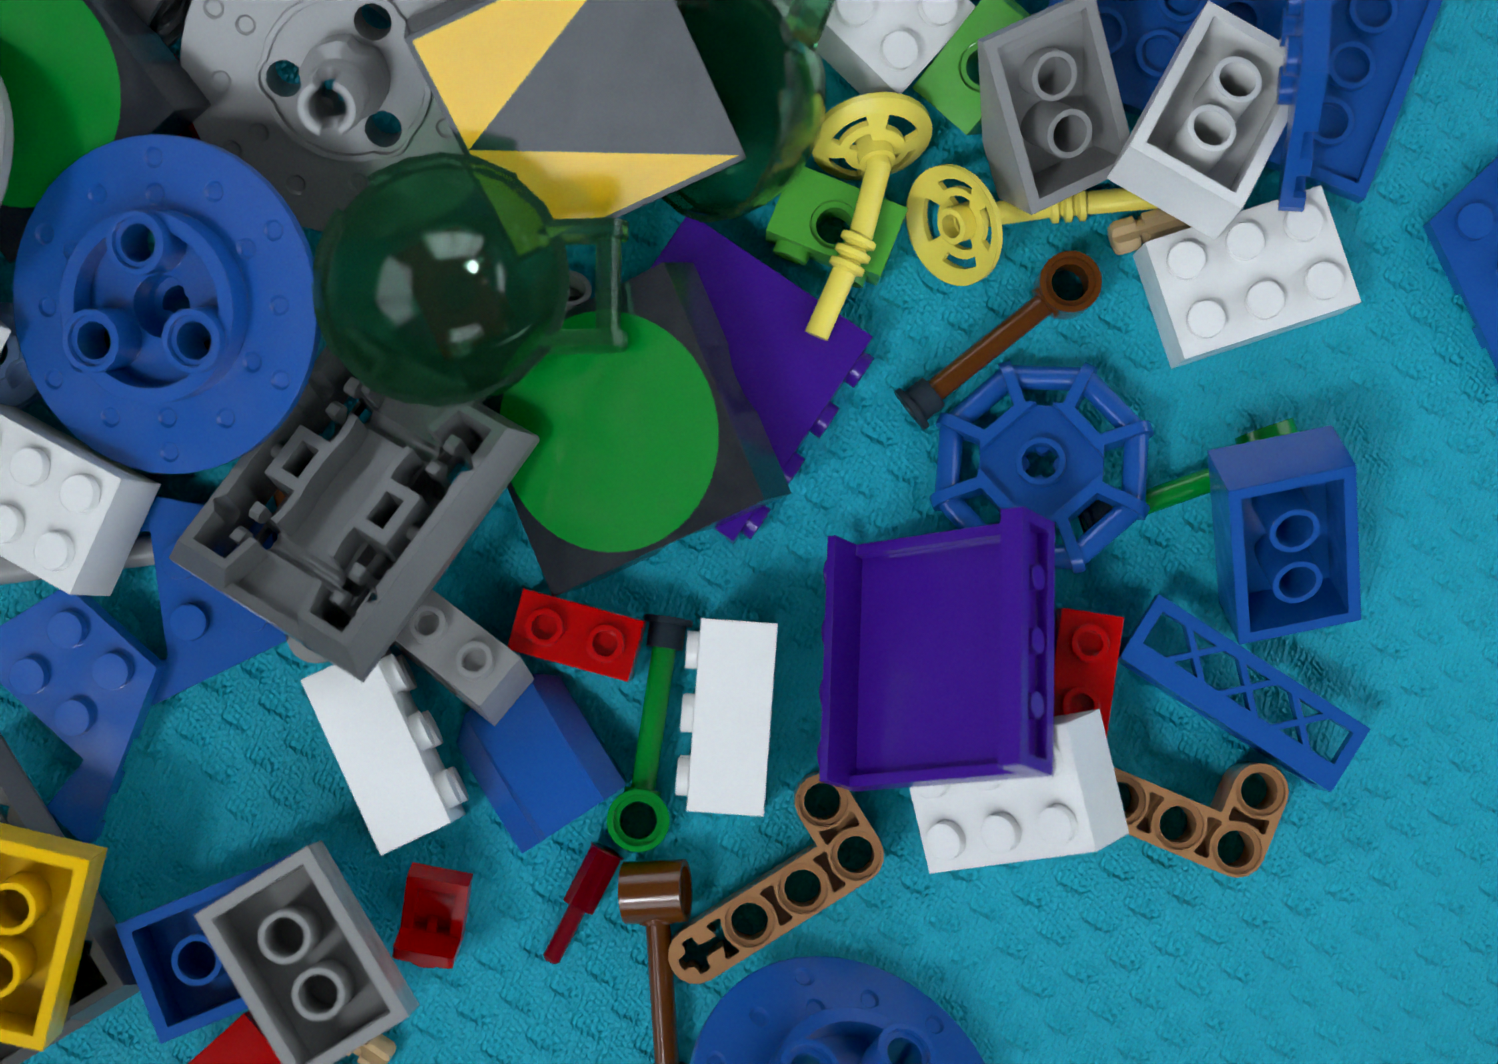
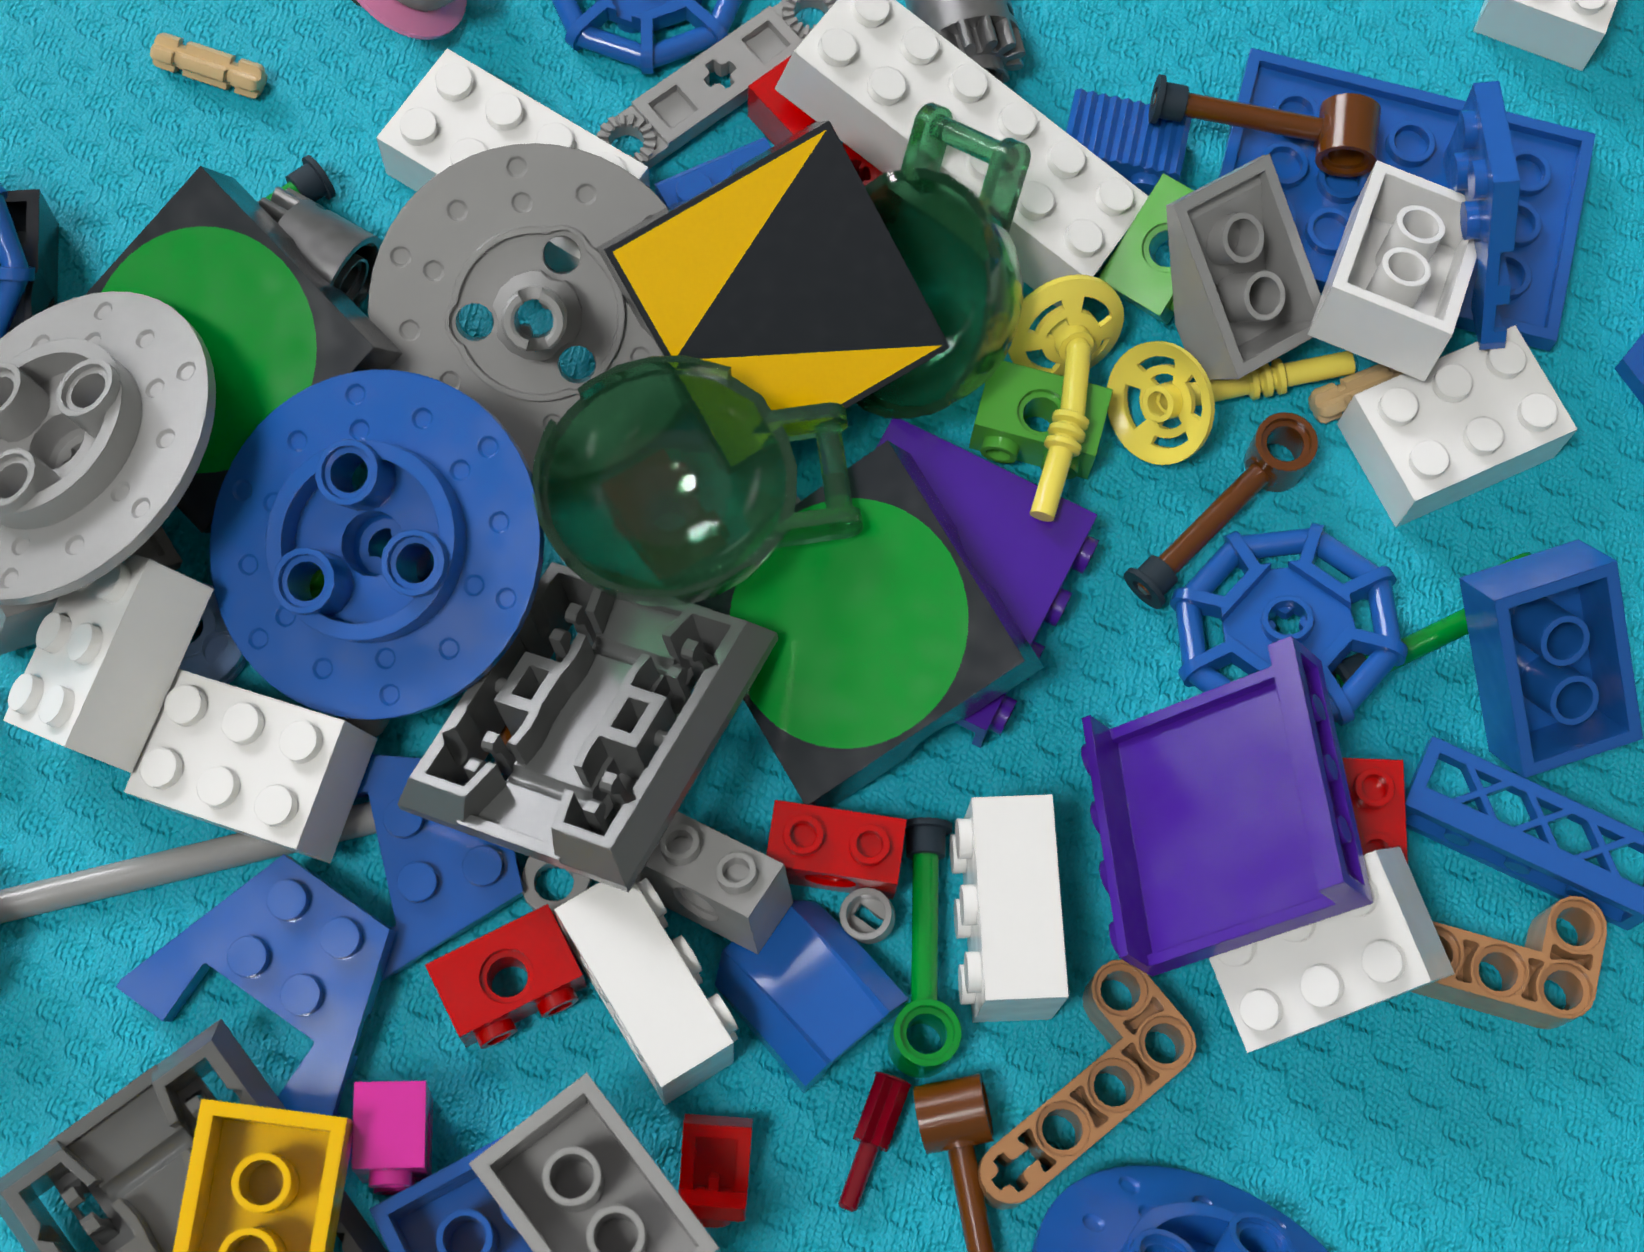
camera: 10 degrees left, 15 degrees down
none -> dark pink brick [352,1081,433,1195]
none -> red brick [425,904,587,1049]
none -> light grey hinge [840,888,896,944]

